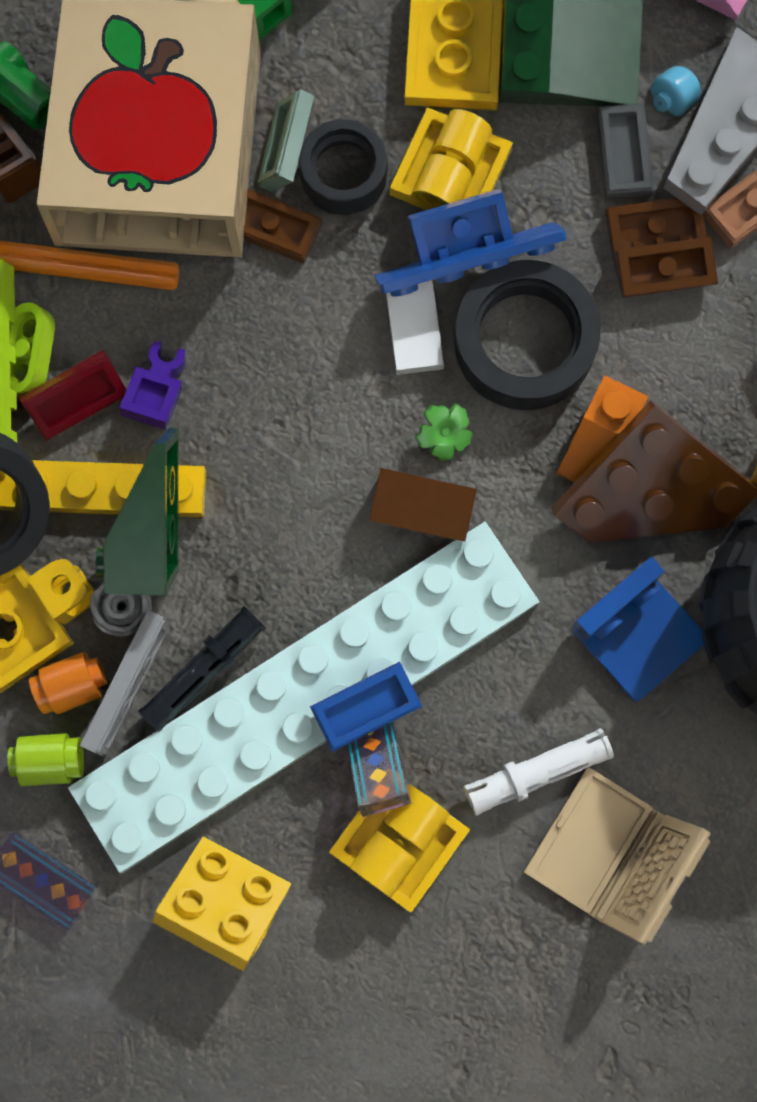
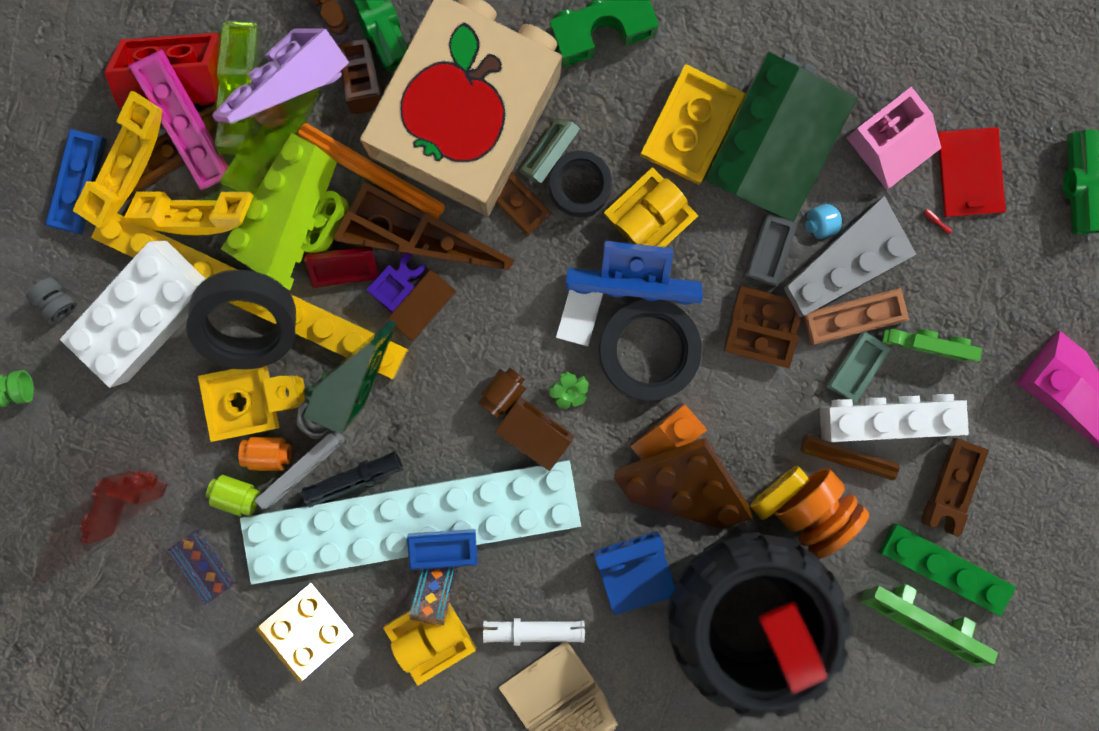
camera: 20 degrees right, 10 degrees up
none -> reddish brown wedge [333,181,514,270]
none -> reddish brown tile [387,269,457,342]
none -> reddish brown brick [478,367,526,419]

